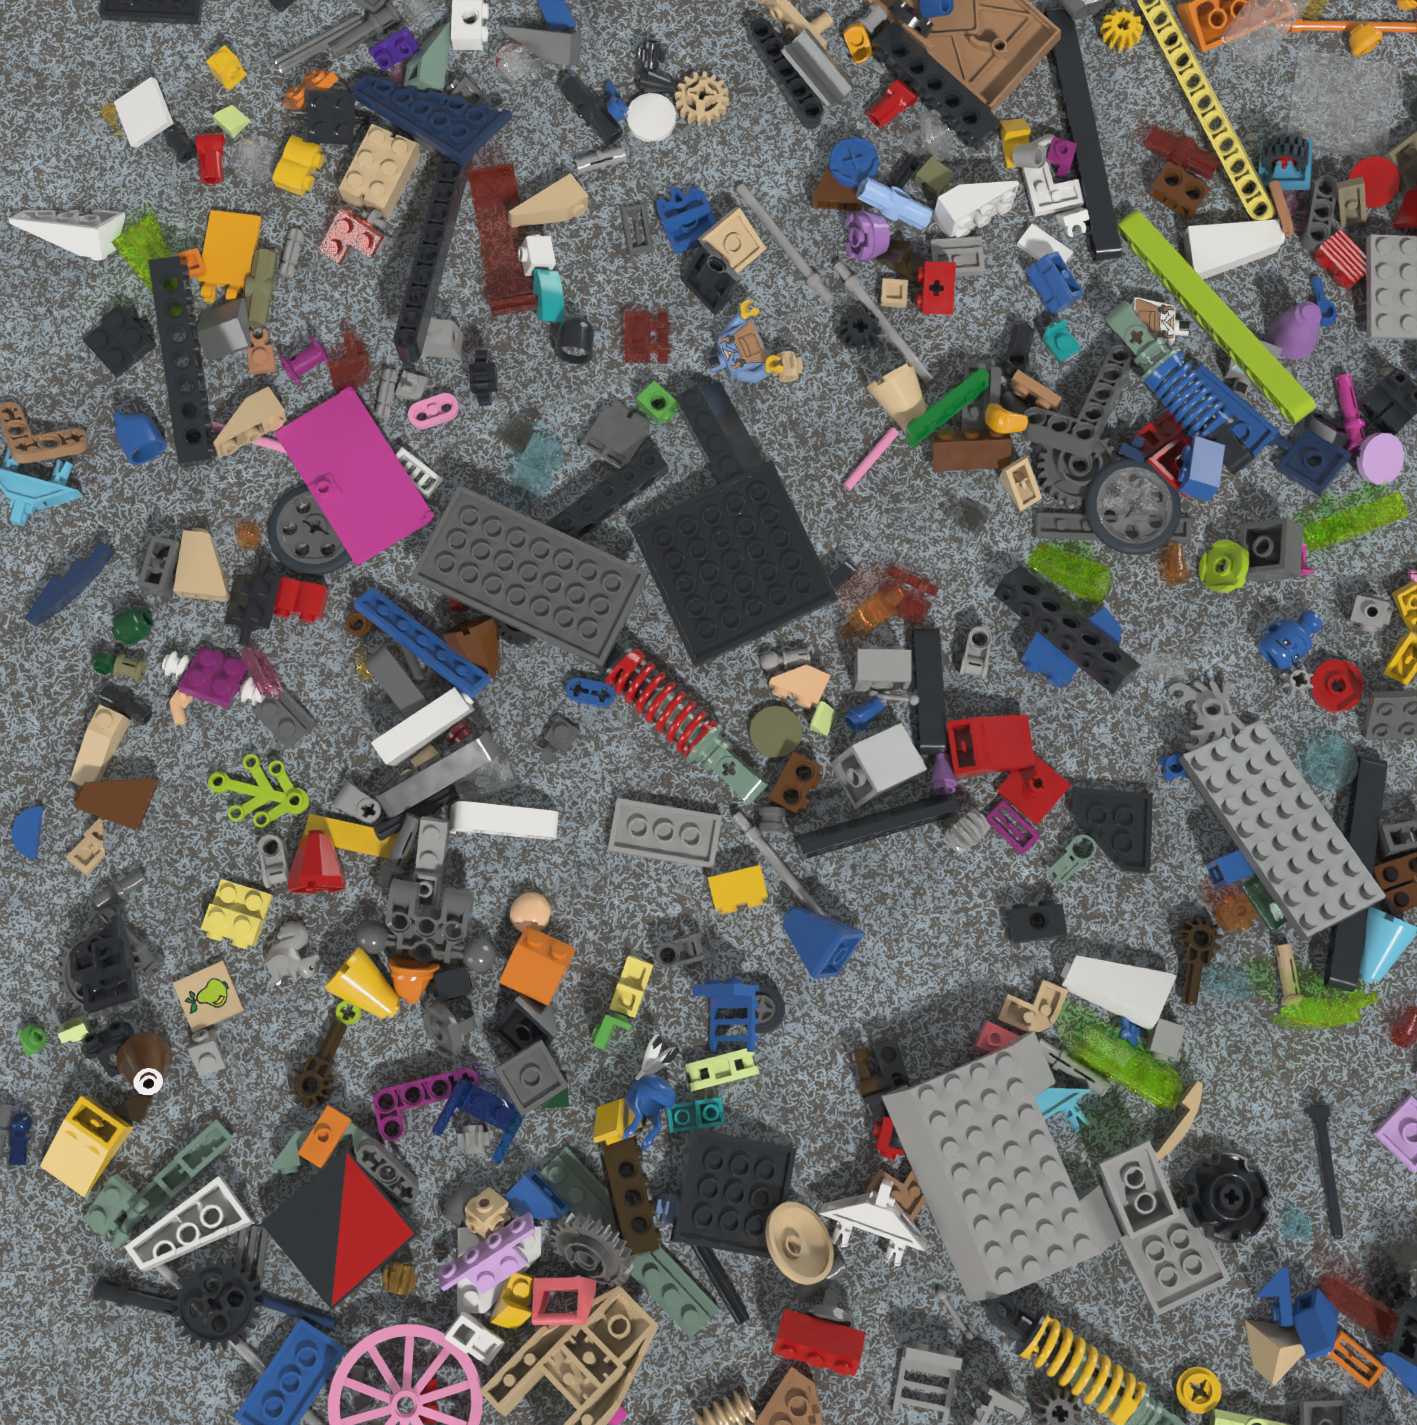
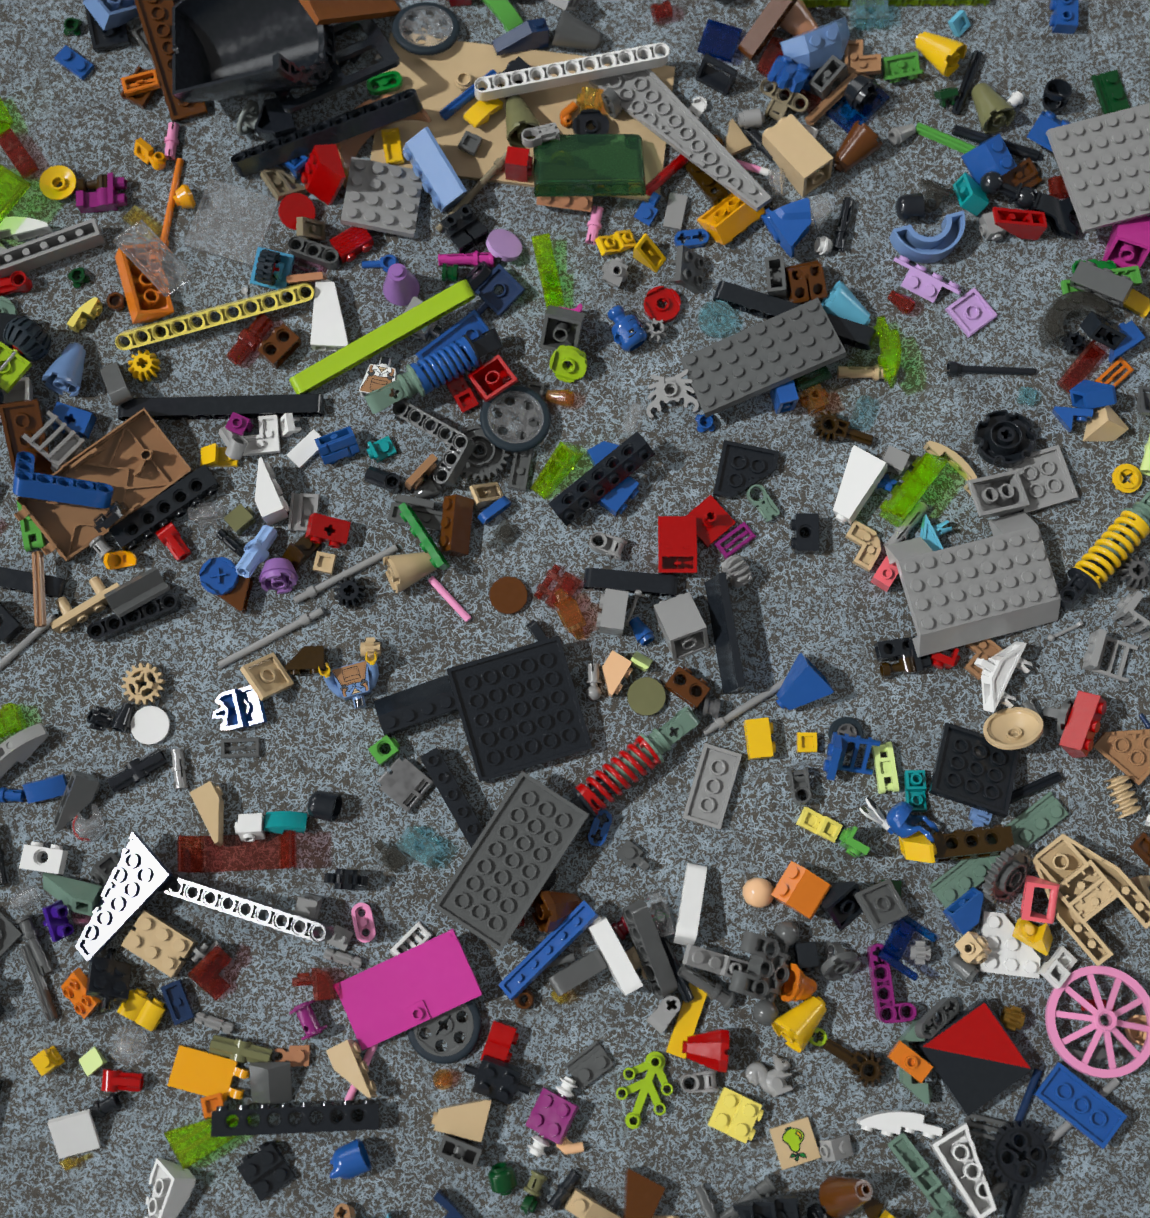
camera: 85 degrees left, 0 degrees up
clear pink tile [240,649,285,699] -> none
lavender bracket [438,1212,535,1294] -> none
blue plate [604,81,629,121] -> none
clear red plate [625,311,671,364] -> none
black plate [681,242,742,316] -> none
medium lavender cone [931,753,957,795] -> none
light orange hair [985,403,1028,434] -> none
dark blue tile [1116,435,1147,463] -> none
brick [1177,436,1225,502] -> none
none -> dark blue plate [160,979,195,1025]
none -> dark brown slope [285,645,326,676]
none -> dark green wheel [442,263,458,283]
none -> blue beam [477,496,512,525]
none -> reddish brown tile [489,576,528,615]
none -> yellow plate [796,732,817,753]
none -> white slope [856,1110,943,1139]

